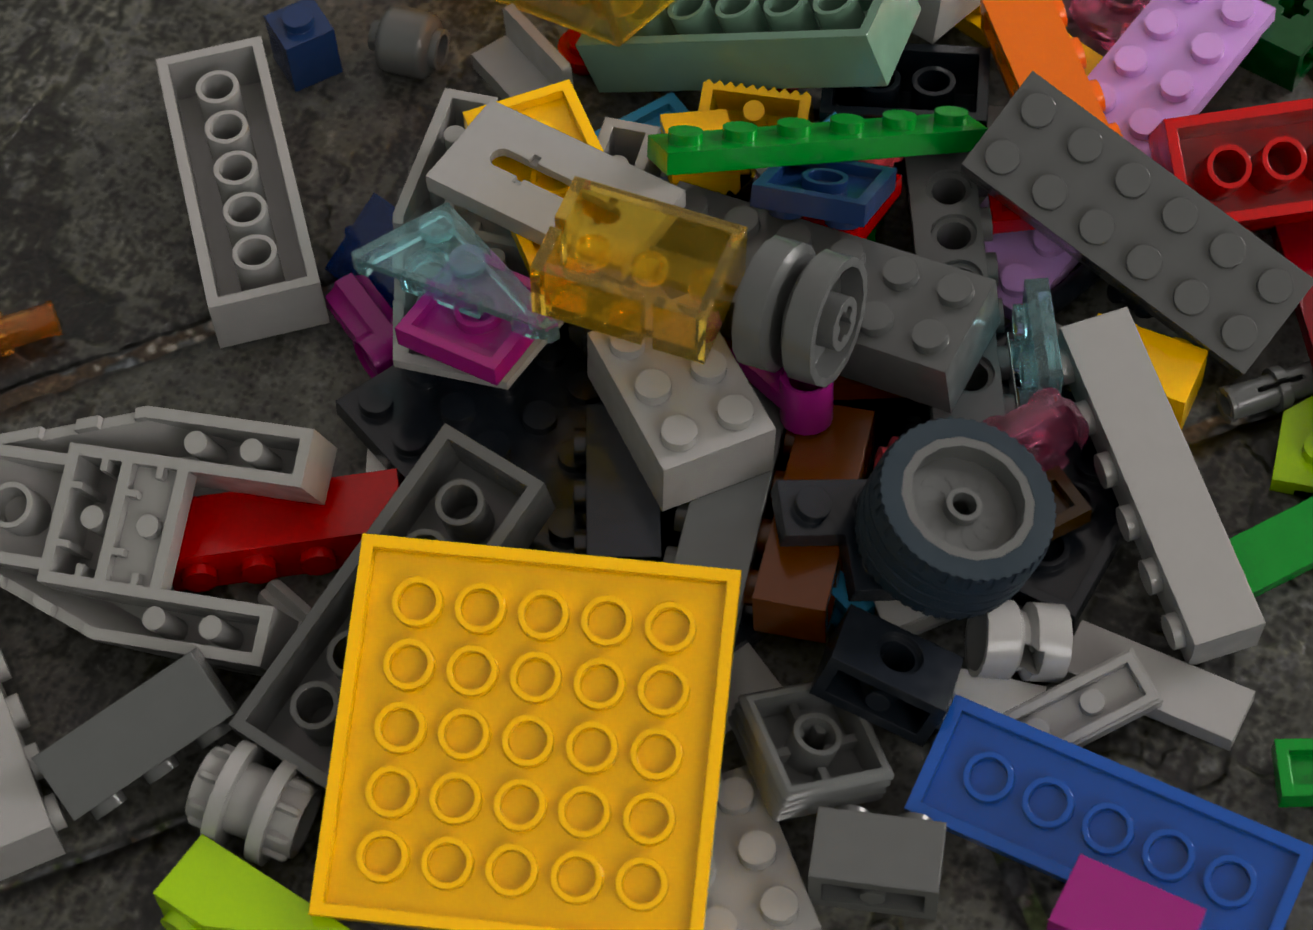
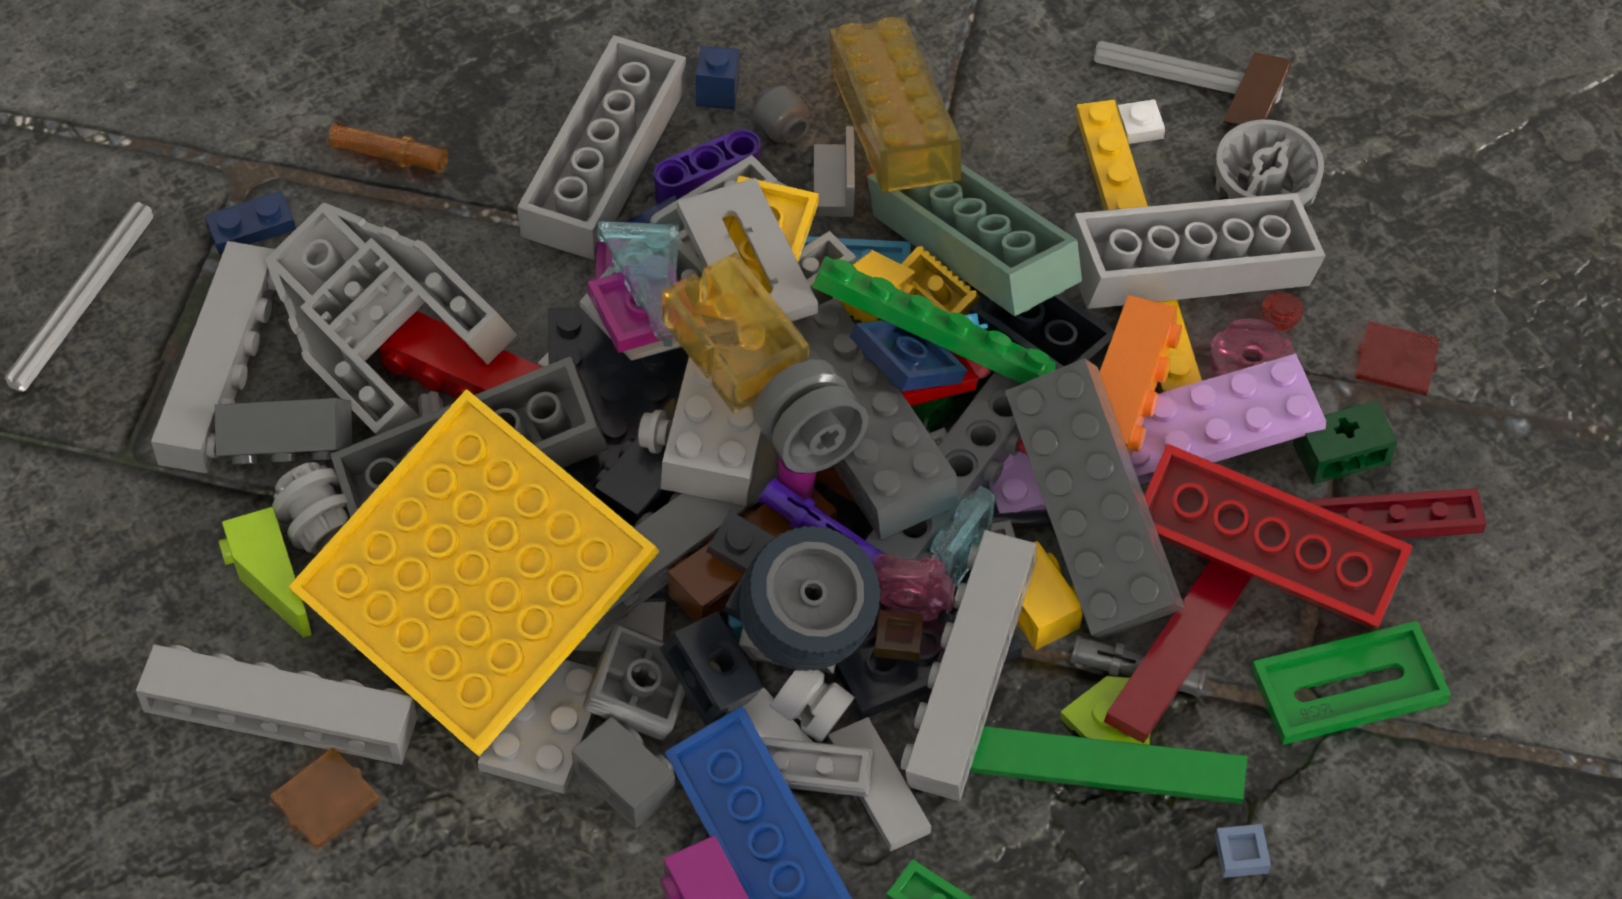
camera: 30 degrees right, 0 degrees up
none -> light grey plate [638,410,672,454]
none -> dark purple beam [654,129,760,209]
none -> dark purple pin [758,477,884,567]

